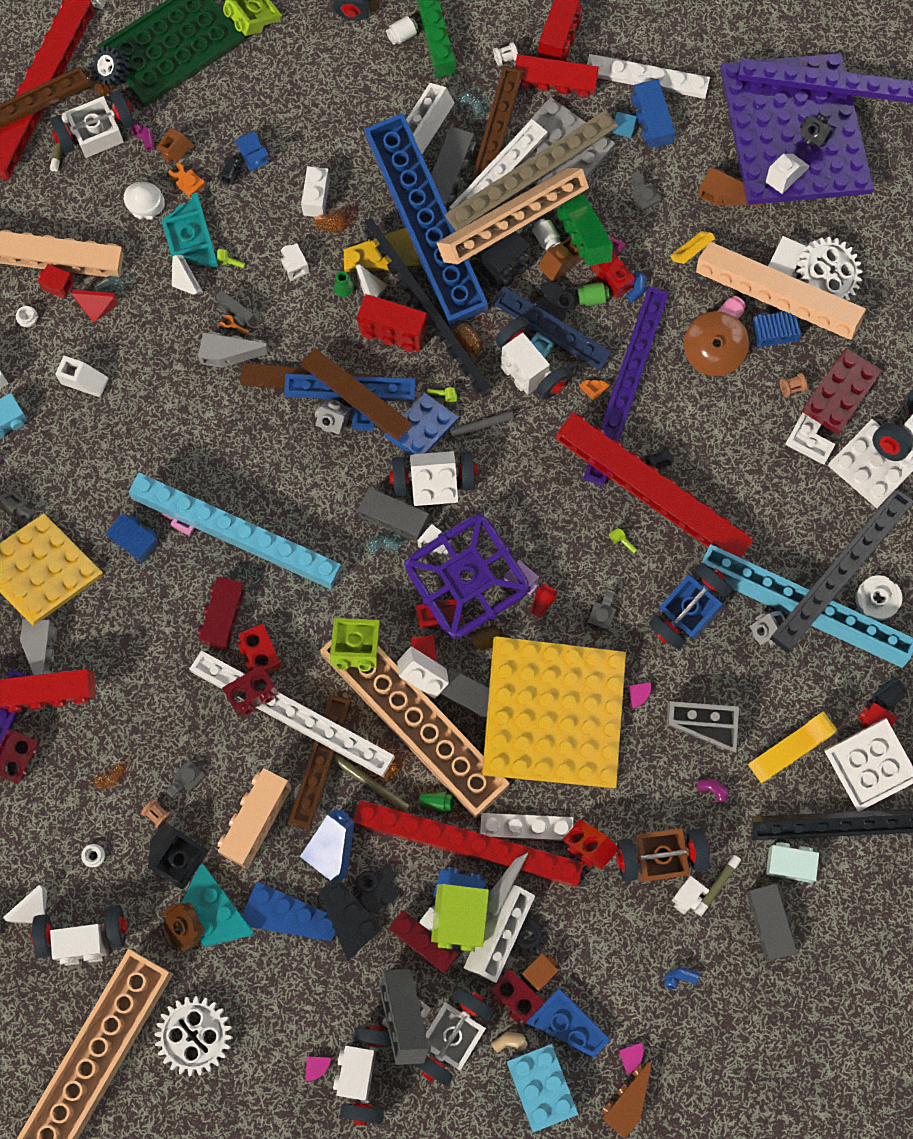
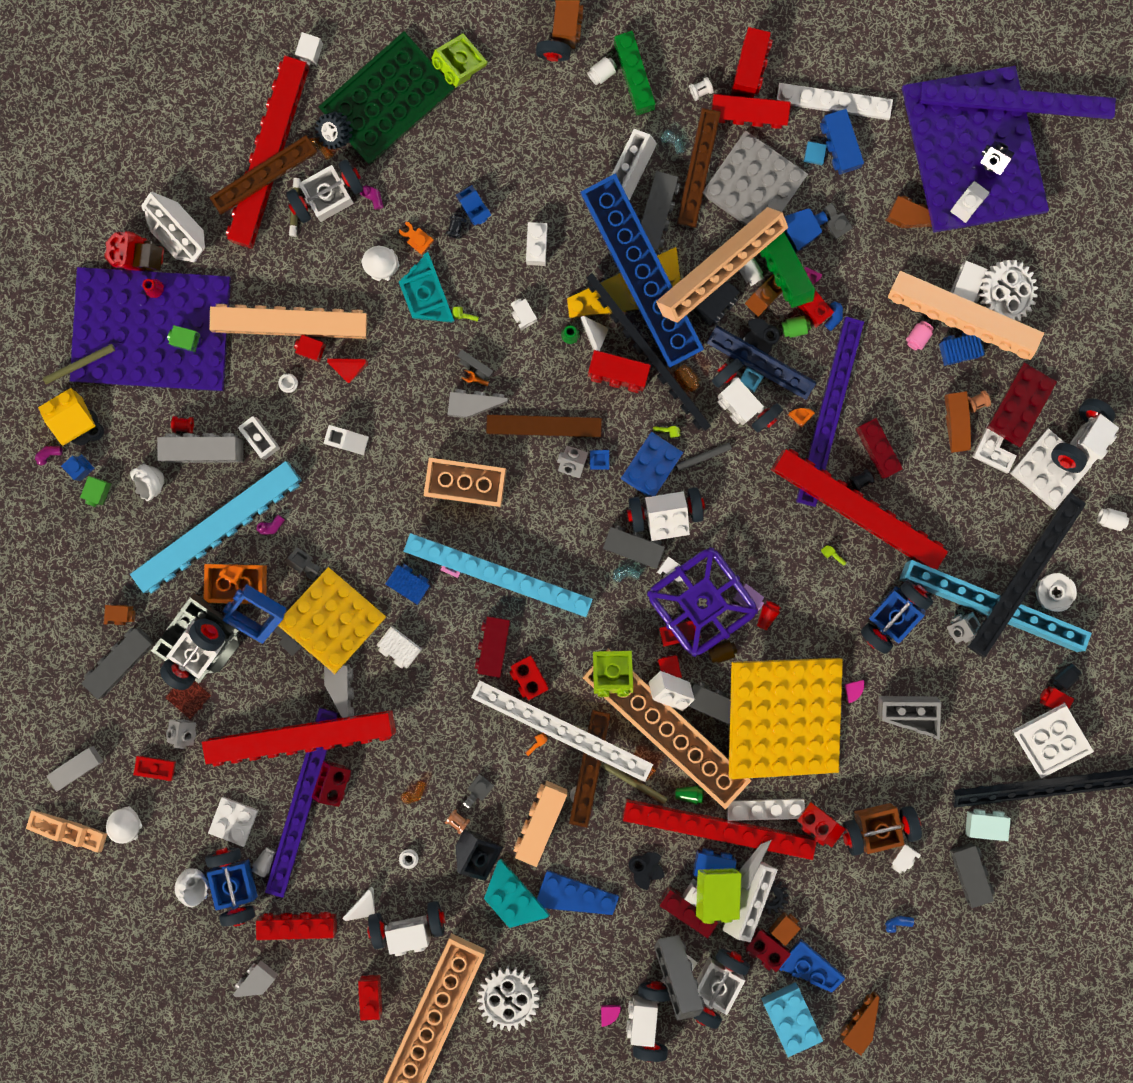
camera: 10 degrees left, 15 degrees up
clear light blue arm [93,275,125,292] -> none
dark orange brick [156,128,194,164] -> none
reddish brown plate [162,902,205,951] -> none
white slope [172,255,203,295] -> none
dark red brick [222,665,278,717] -> none
blue plate [284,374,415,402] -> none
slope [300,808,354,881] -> none
reddish brown tile [301,348,413,441] -> none
clear orange cone [313,212,346,234] -> none
black wing [319,876,383,960] -> none
dark tan plate [445,110,618,231] -> none
white plate [449,119,548,211] -> none
tan arm [491,1031,527,1053] -> none
dark grey plate [587,589,616,631] -> none
dark pink tile [619,1043,643,1074] -> none
yellow tile [670,231,715,264] -> none
dark orange dish [684,311,749,376] -> none
olive bar [694,855,741,917] -> none
magenta arm [696,779,729,802] -> none
yellow beam [748,711,837,784] -> none
none -> red brick [358,975,382,1021]
none -> white brick [377,626,422,669]
none -> light nougat brick [424,458,507,507]
none -> orange hand [525,732,547,756]
none -> blue torso [784,208,828,253]
none -> dark red brick [855,418,903,479]
none -> dark orange slope [944,391,971,453]

